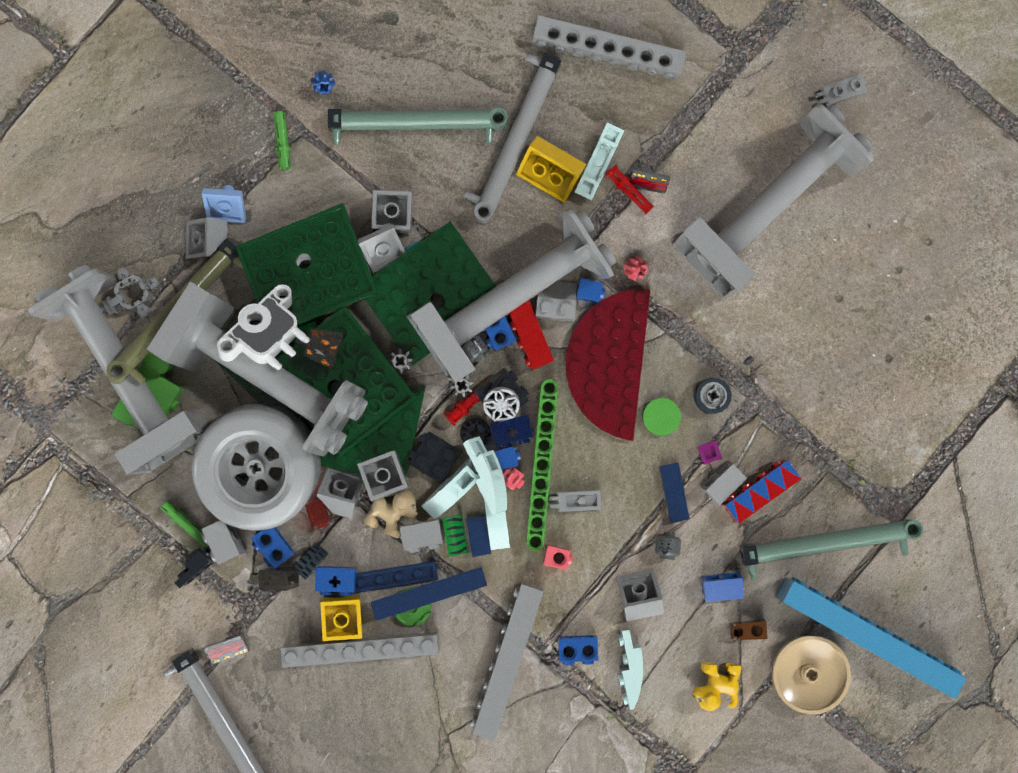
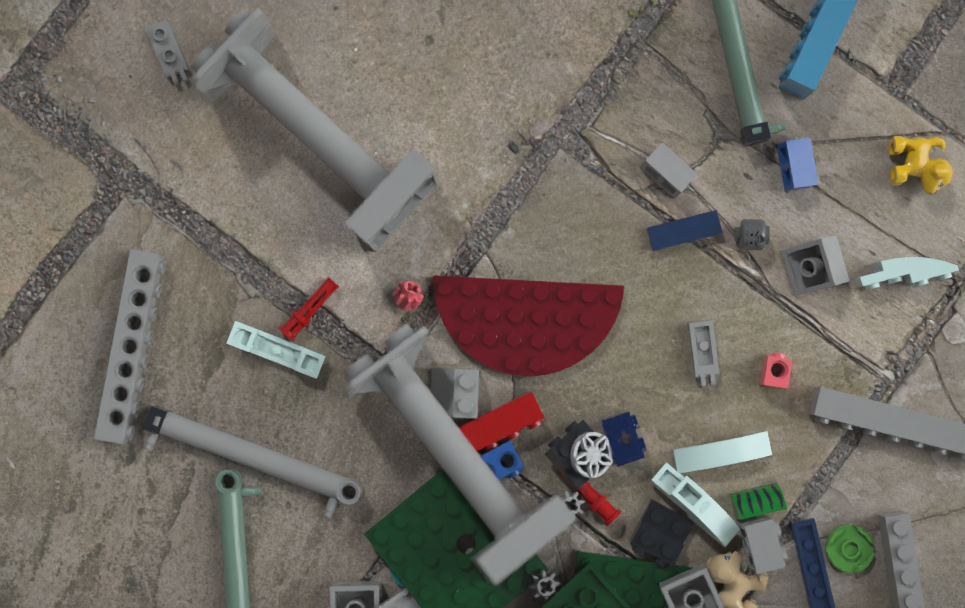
camera: 75 degrees left, 0 degrees up
dark blue tile [370,567,487,621] -> none
black gear [460,418,491,446] -> none
dark grey head [461,335,488,362] -> none
light aqua slope [463,436,507,515] -> none
dark blue tile [466,515,491,557] -> none
blue brick [494,447,521,469] -> none
coral gear [503,467,525,490] -> none
yellow slope [516,136,587,203] -> none
bright green beam [526,379,558,551] -> none
blue brick [558,635,598,665] -> none
blue brick [576,278,605,304] -> none
slope [630,169,671,194] -> none
bright green tile [642,398,681,436] -> none
wheel [693,378,732,414] -> none
magenta plate [697,440,722,465] -> none
brick [722,459,801,524] -> none
reddish brown leg [730,619,768,640] -> none
tan dish [772,635,851,714] -> none

